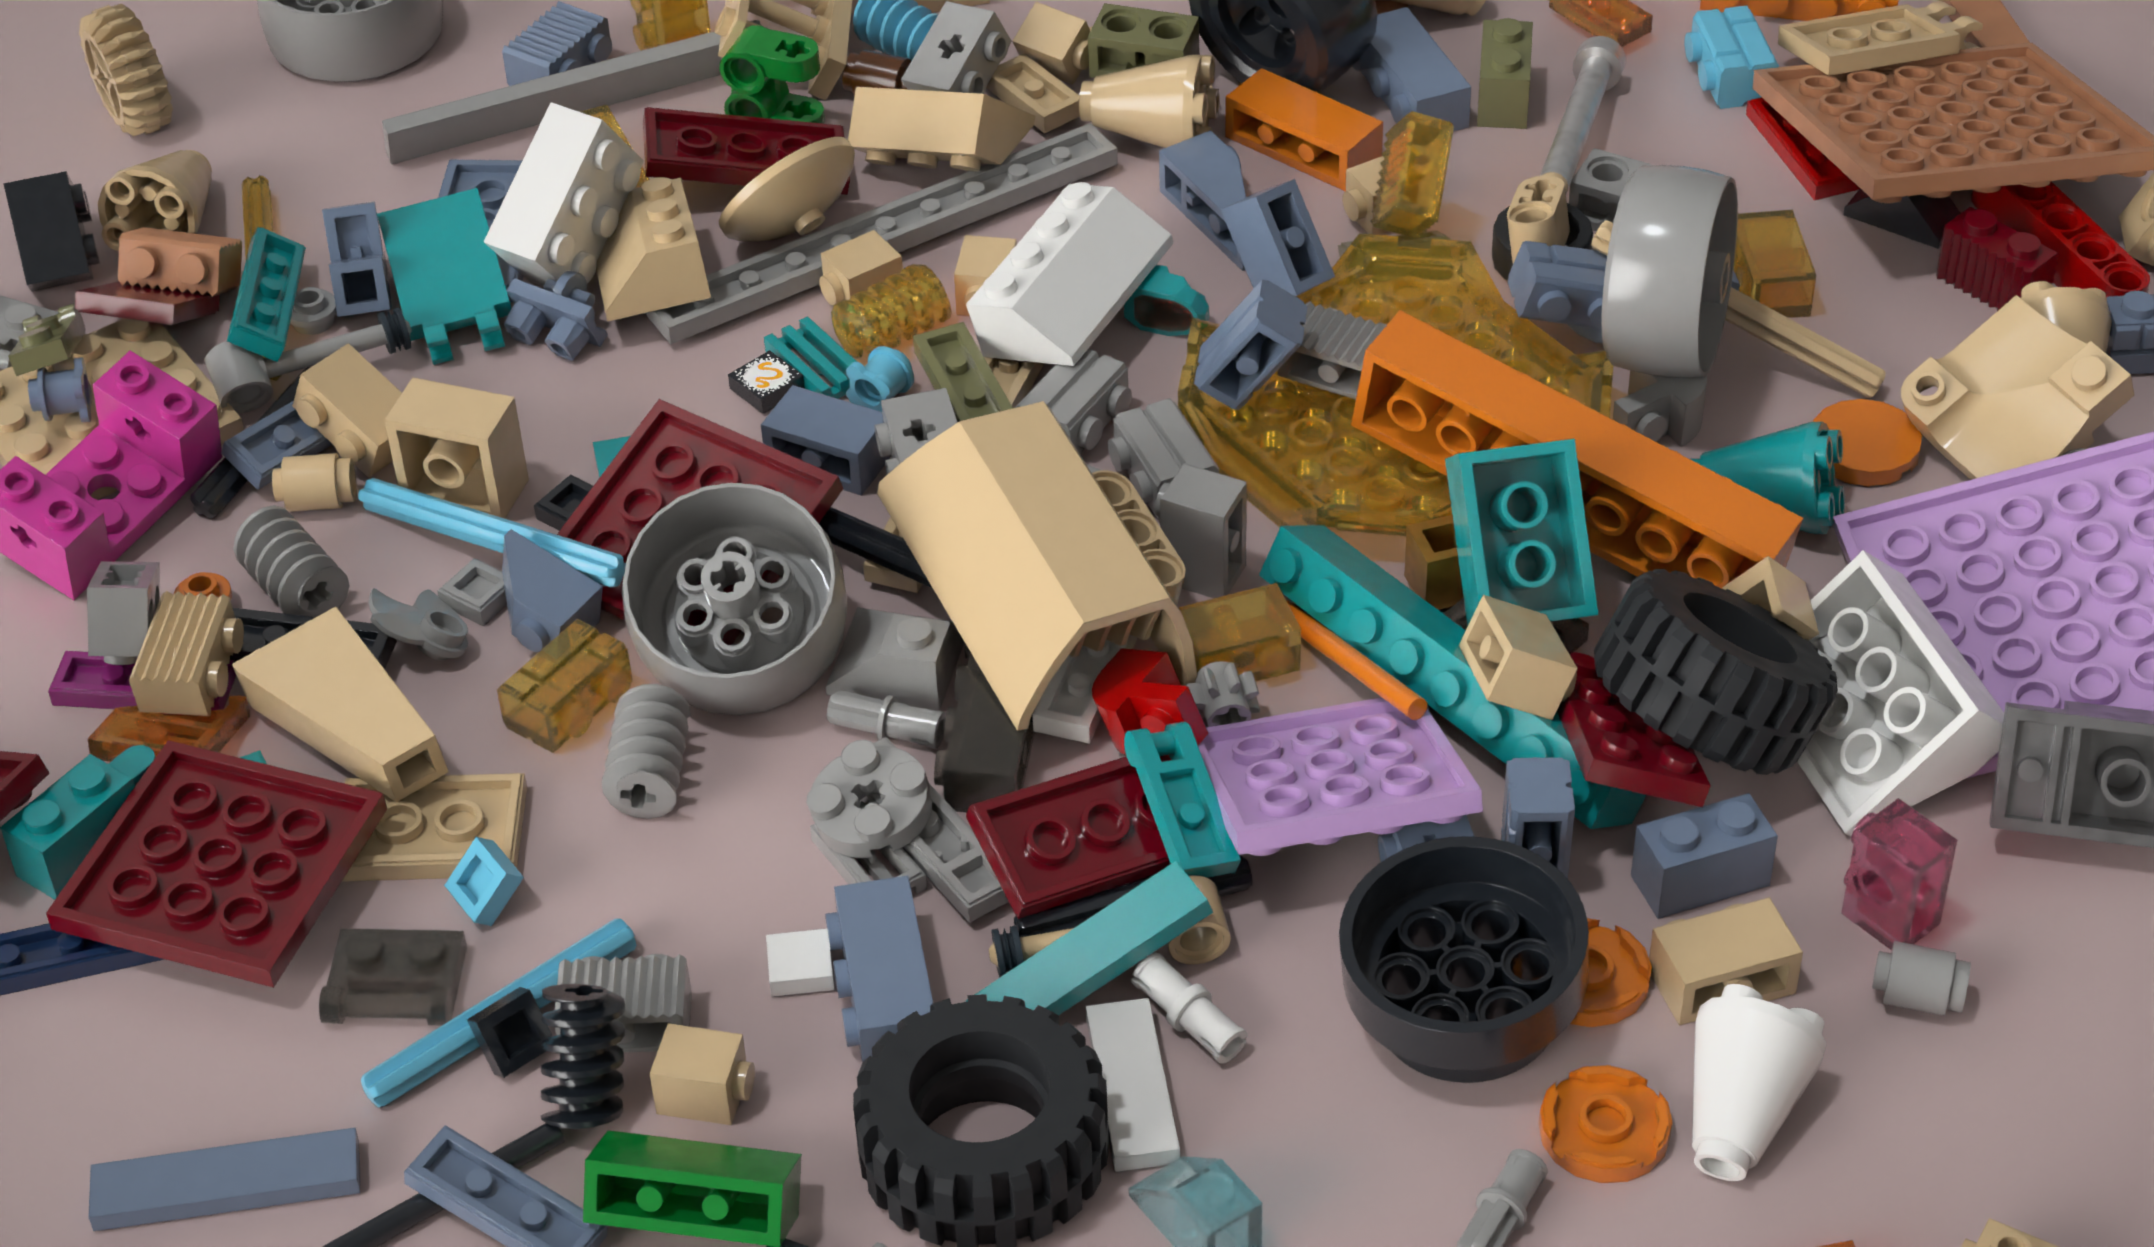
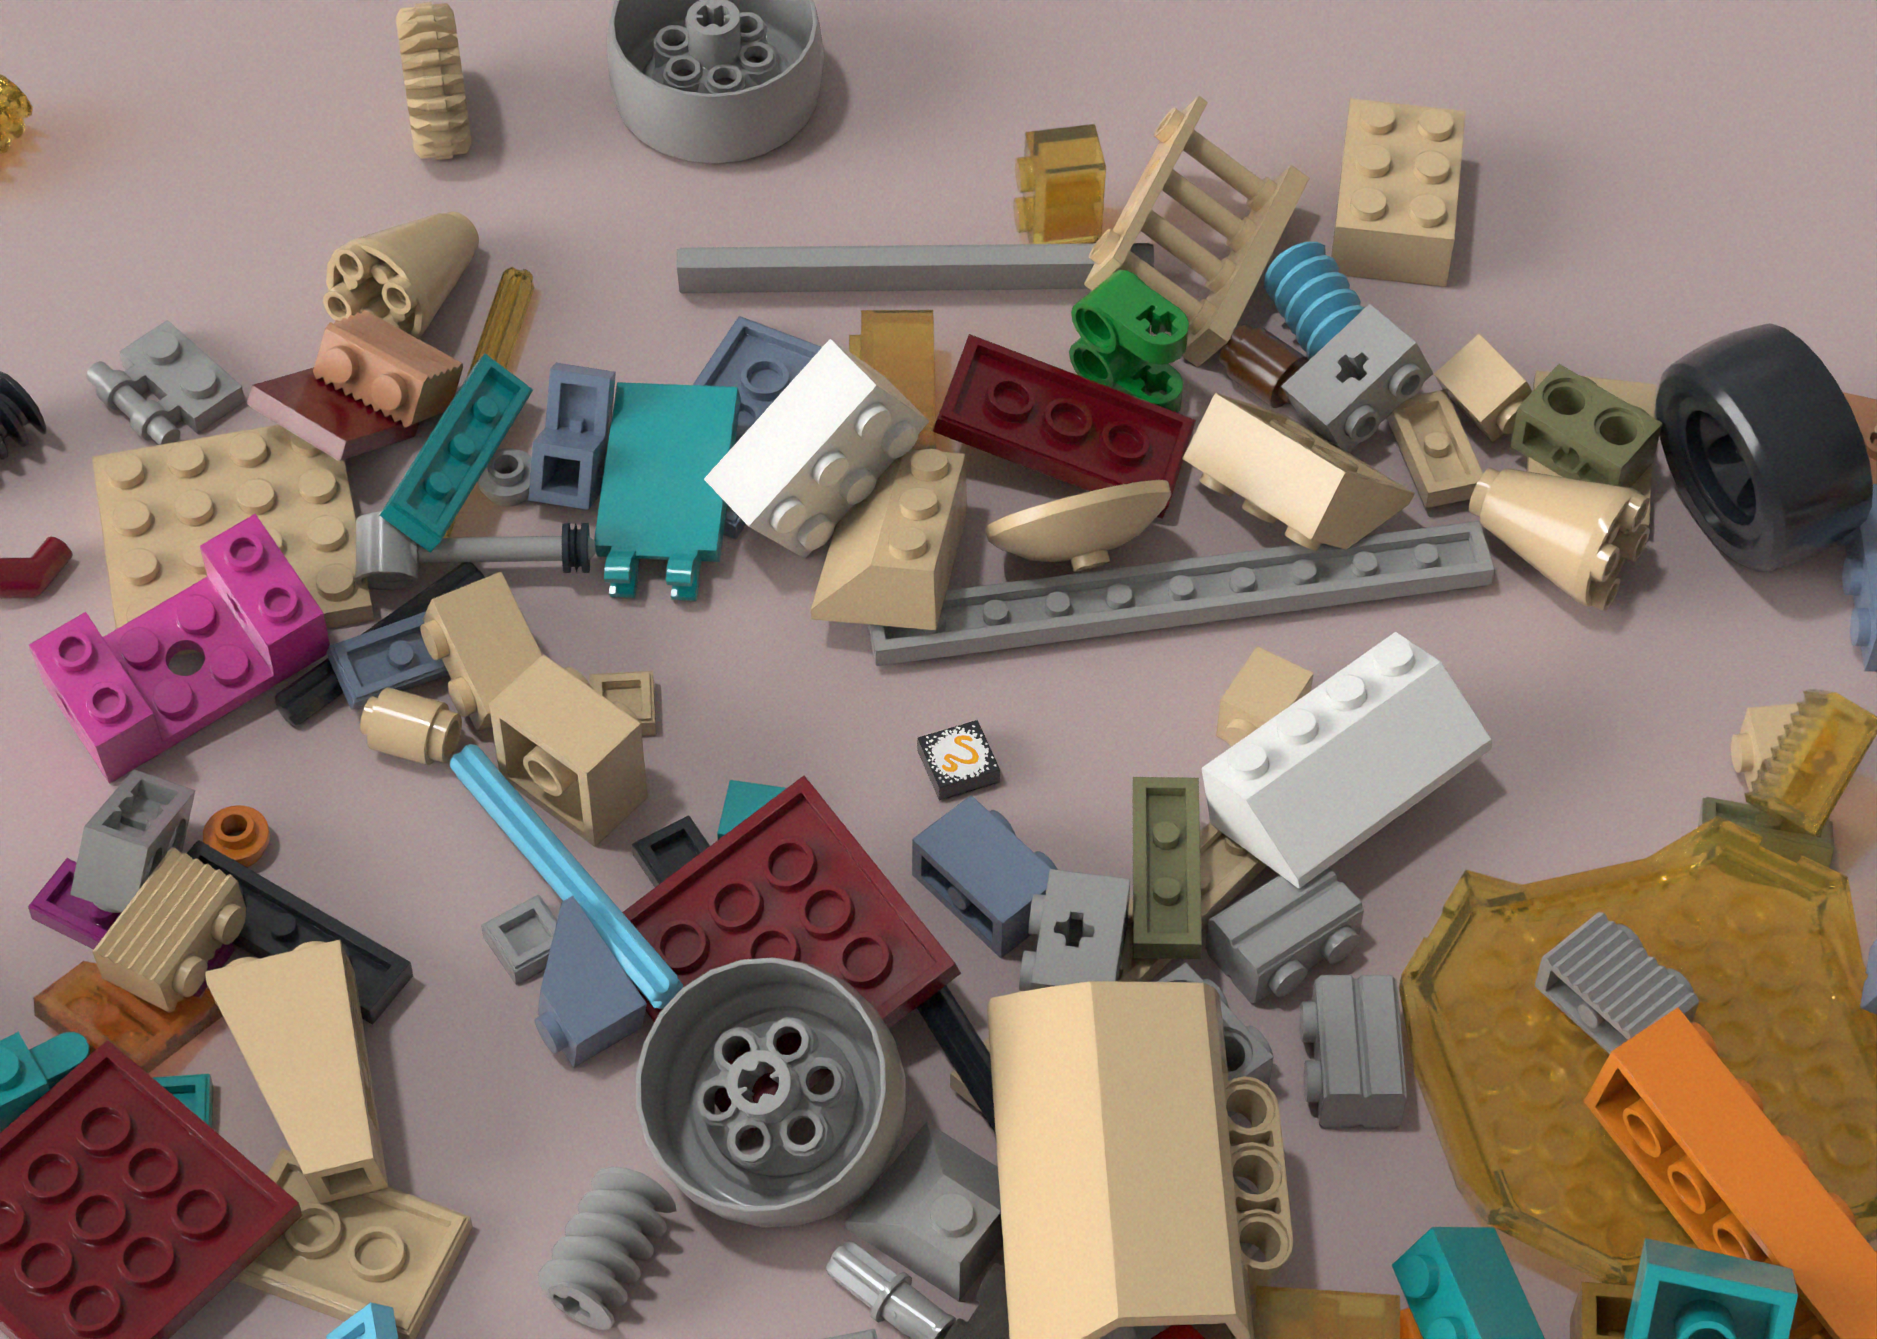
camera: 20 degrees right, 10 degrees up
black brick [3,171,100,292] -> none
olive plate [8,303,86,376] -> none
sand blue brick [28,357,92,423] -> none
light grey piece [233,505,350,617] -> none
light grey plate [369,588,468,660] -> none
clear yellow brick [497,619,633,753] -> none
sand blue brick [502,1,612,86] -> none
sand blue hips [504,271,608,361] -> none
teal tile [764,316,857,399] -> none
tan brick [819,230,905,320] -> none
clear yellow piece [831,264,952,359] -> none
medium azure brick [846,346,915,412] -> none
rock [1124,265,1210,336] -> none
light grey brick [1155,463,1247,601] -> none
sand blue slope [1159,130,1246,271] -> none
sand blue brick [1194,280,1308,410] -> none
sand blue brick [1220,179,1335,296] -> none
orange brick [1225,68,1383,192] -> none

